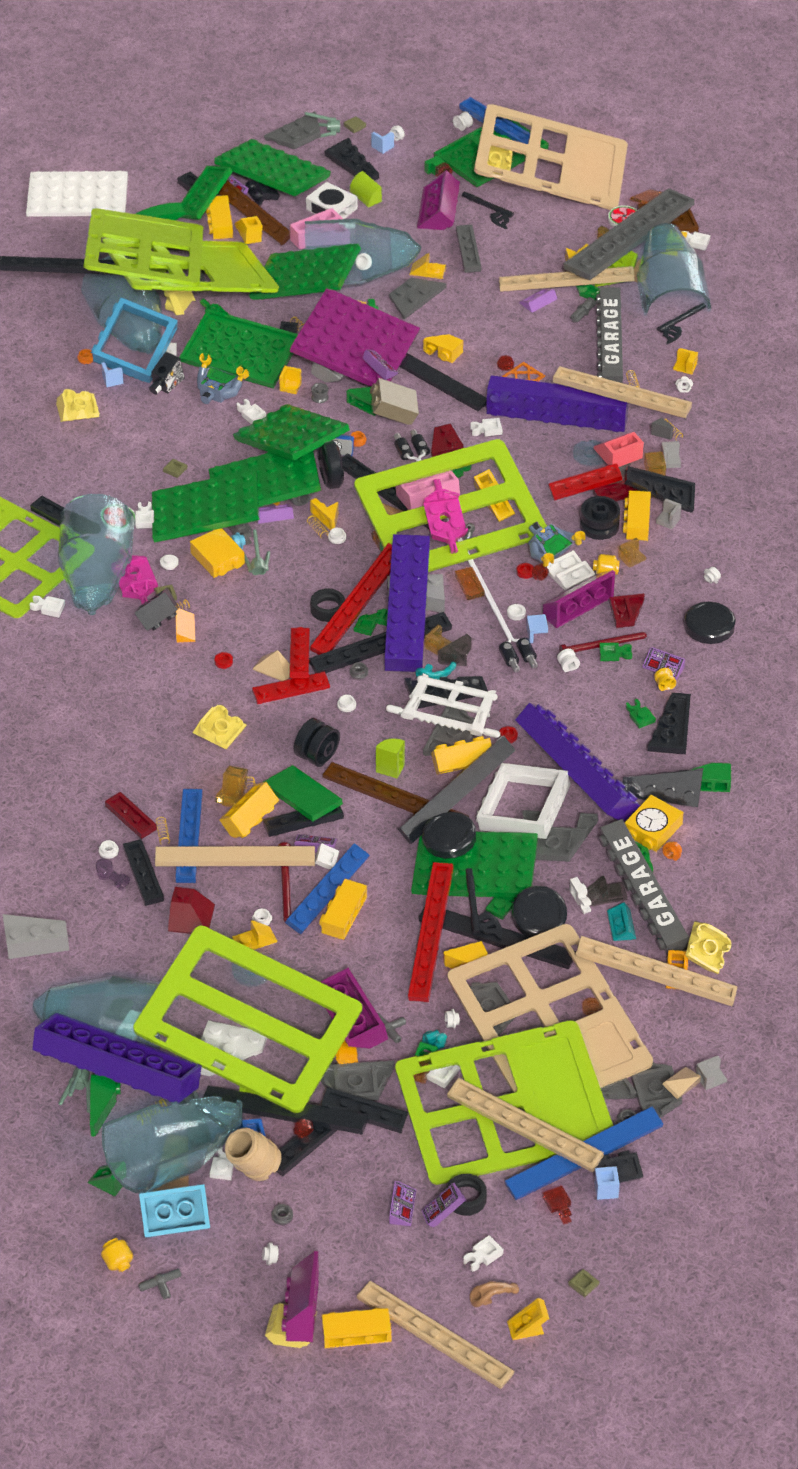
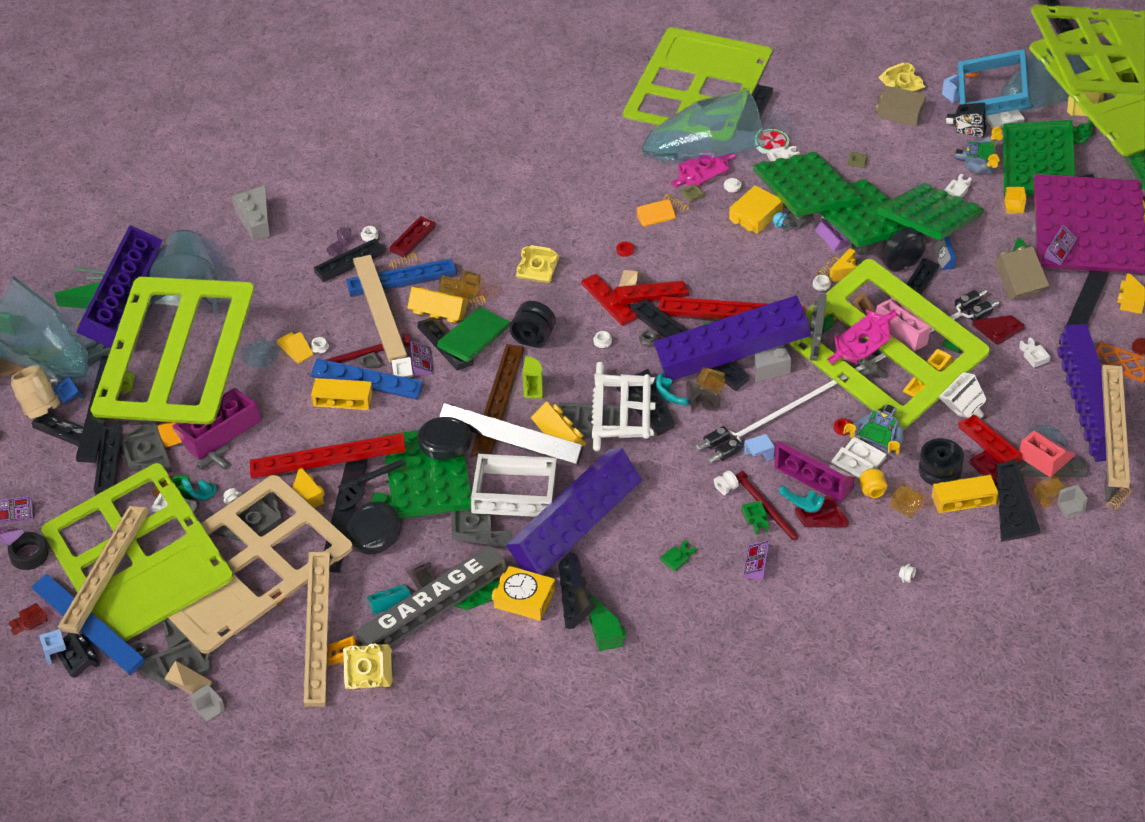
camera: 75 degrees right, 0 degrees up
white plate [30,596,65,618] -> none
slope [134,588,179,631] -> none
dark red slope [168,887,215,934] -> none
white plate [201,1021,267,1076] -> none
sand green plant [244,529,270,575] -> none
clear red plate [293,1119,313,1138] -> none
black tyre [310,588,345,622] -> none
dark grey wheel [311,383,329,403] -> none
orange plate [351,431,366,447] -> none
clear orange plate [455,567,485,600] -> none
white tile [507,604,526,620] -> none
clear red plate [532,563,549,581] -> none
white plate [569,877,592,914] -> none
black wing [647,692,691,755] -> none
yellow wheel [654,668,677,691] -> none
light grey panel [656,499,681,529] -> none
orange plate [663,842,682,861] -> none
black piece [684,601,736,644] -> none
none -> dark grey tile [357,352,382,368]
none -> teal piece [779,486,825,513]
none -> dark grey wing [809,294,827,361]
none -> dark tan brick [875,86,926,126]
none -> white torso [939,372,986,419]

